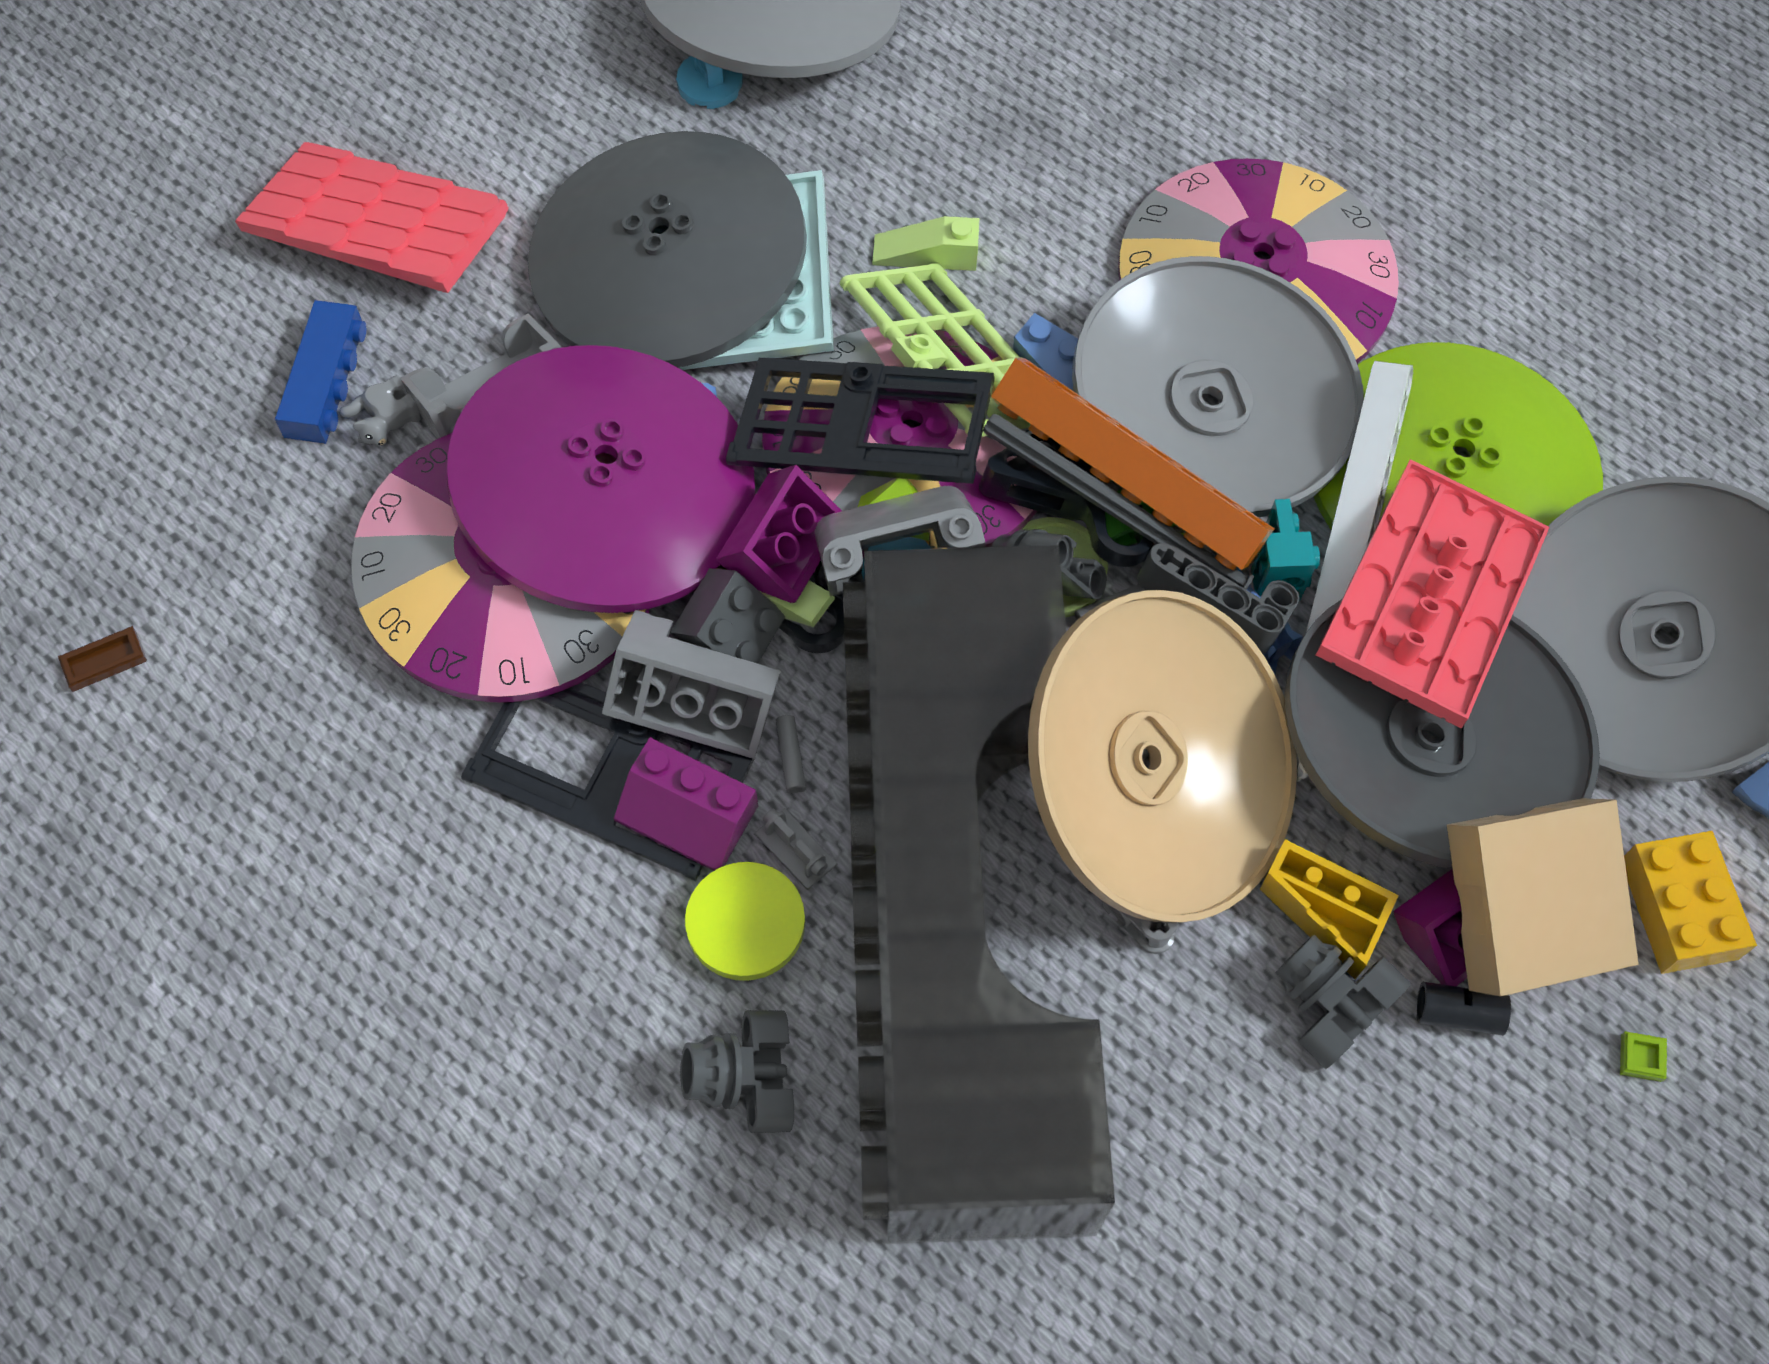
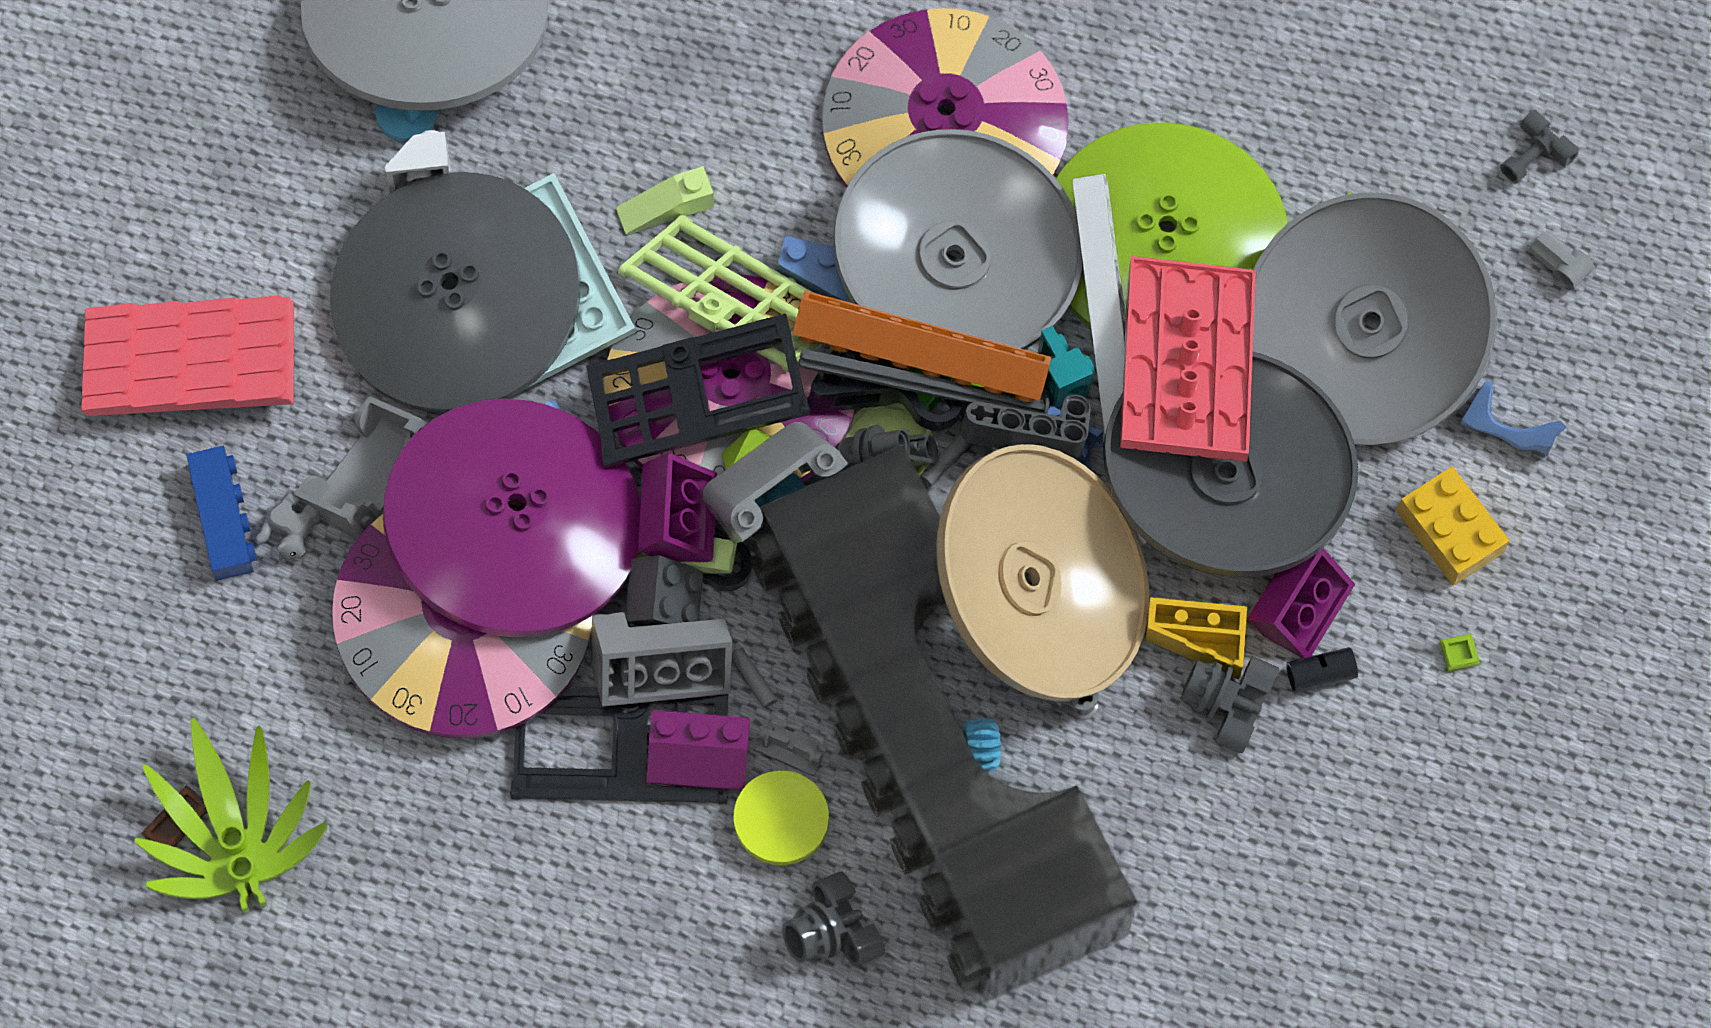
camera: 25 degrees left, 5 degrees up
tan tile [1447,798,1639,996] -> none
none -> lime plant [135,718,328,914]
none -> white slope [385,130,451,193]
none -> medium azure gear [962,718,1001,774]

